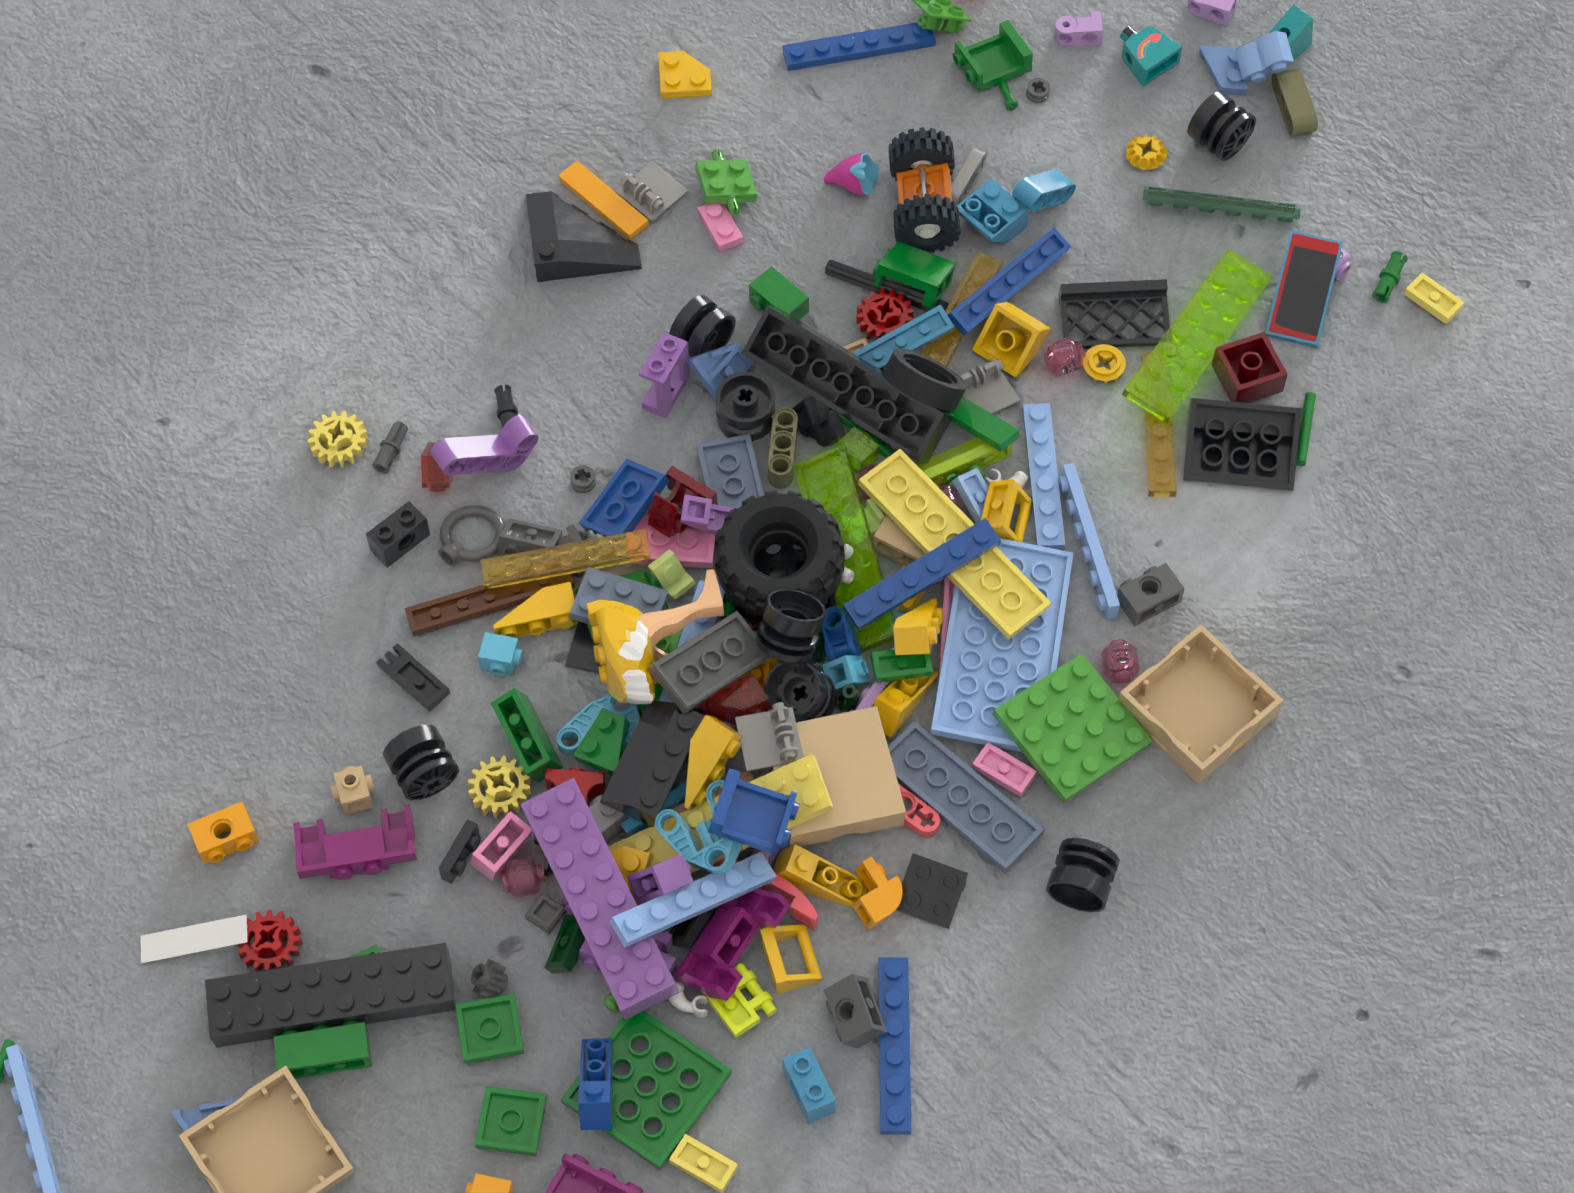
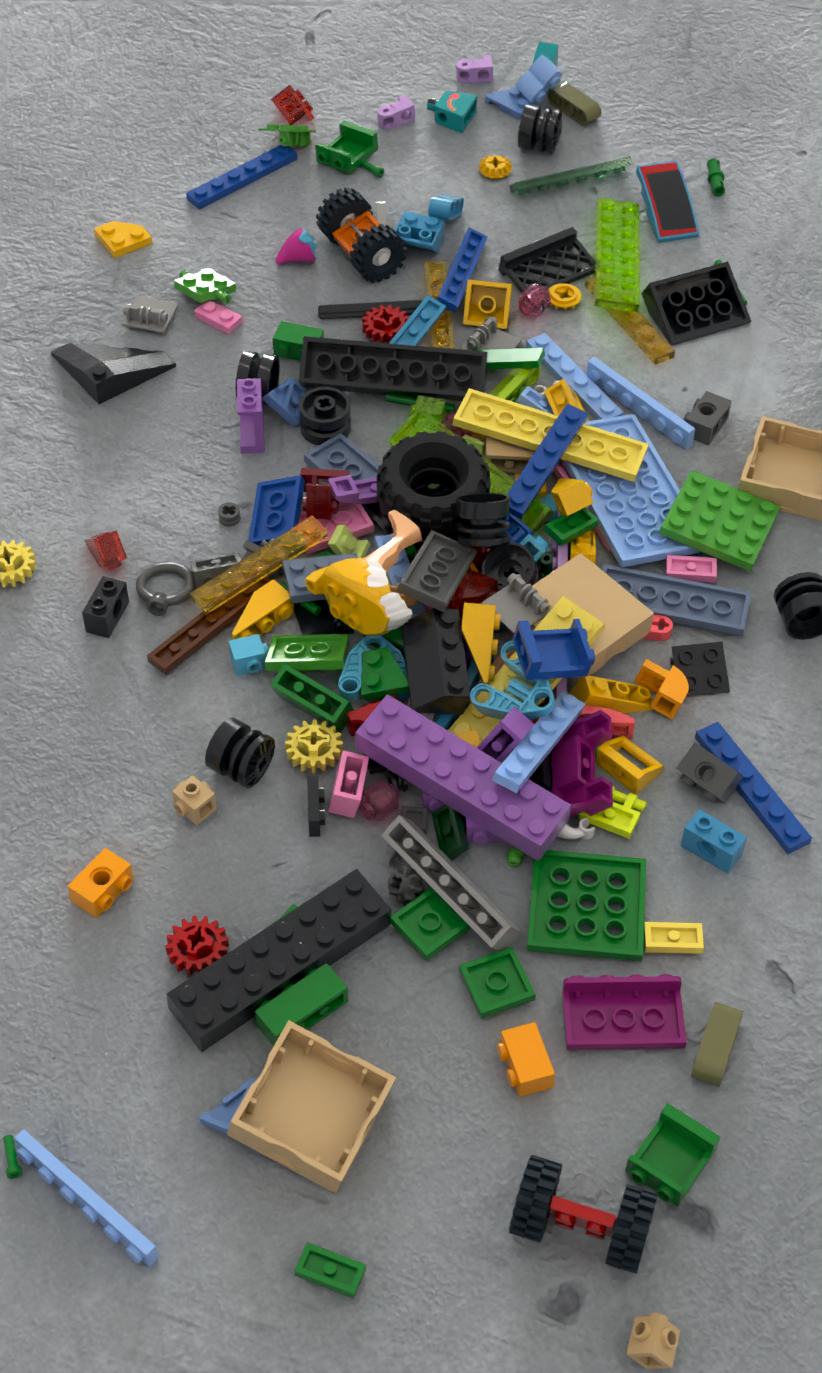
camera: 30 degrees left, 10 degrees down
white sticker [140,914,247,963] -> none
magenta bracket [293,804,417,880] -> none
dark grey axle [372,421,408,474] -> none
black hinge [376,644,450,712] -> none
medium lavender beam [430,415,539,476] -> none
black pin [494,385,518,428] -> none
light orange tile [558,161,649,240] -> none
blue slope [578,1038,612,1130] -> none
olive beam [768,407,798,489] -> none
black tile [792,397,846,447] -> none
green panel [873,241,956,308] -> none
black tyre [883,349,967,411] -> none
dark grey bush [1026,78,1050,103] -> none
clear pink head [1101,639,1140,684] -> none
dark red brick [1212,332,1288,403] -> none
light yellow plate [1404,273,1465,325] -> none
none -> bright green plate [265,634,350,672]
none -> light grey brick [381,815,522,951]

